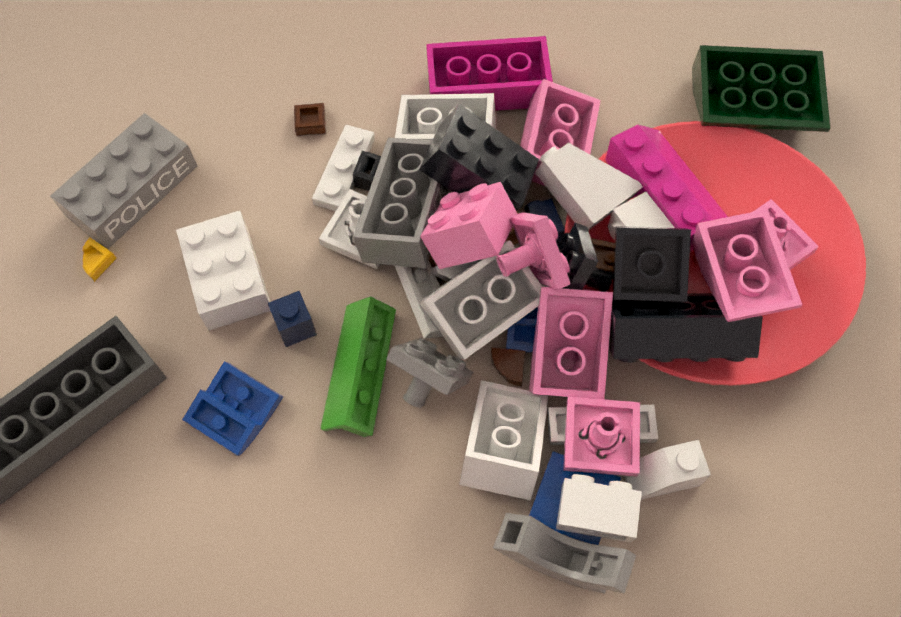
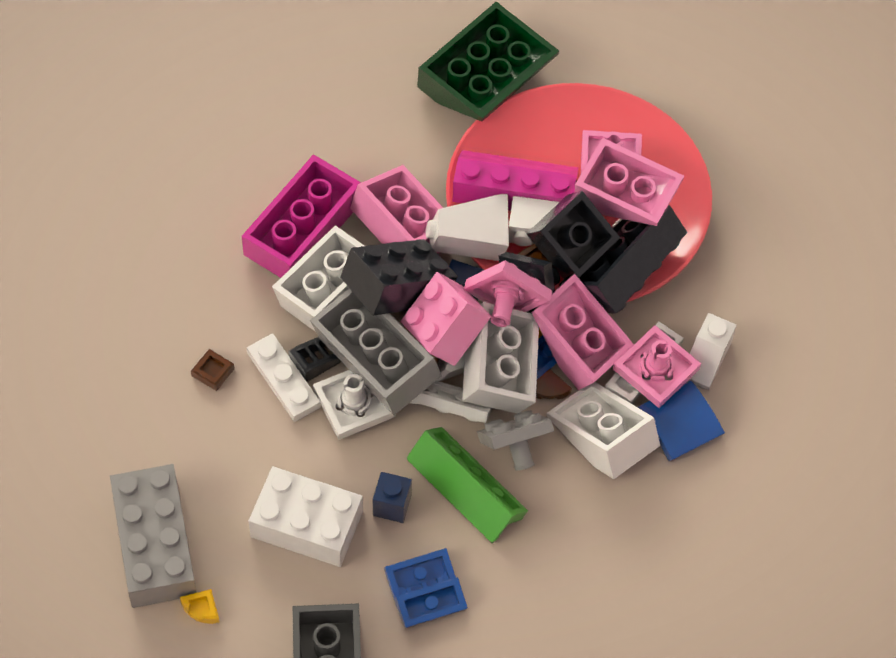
camera: 55 degrees left, 5 degrees down
light grey arch [493,513,636,594] -> none
white brick [556,474,642,543] -> none

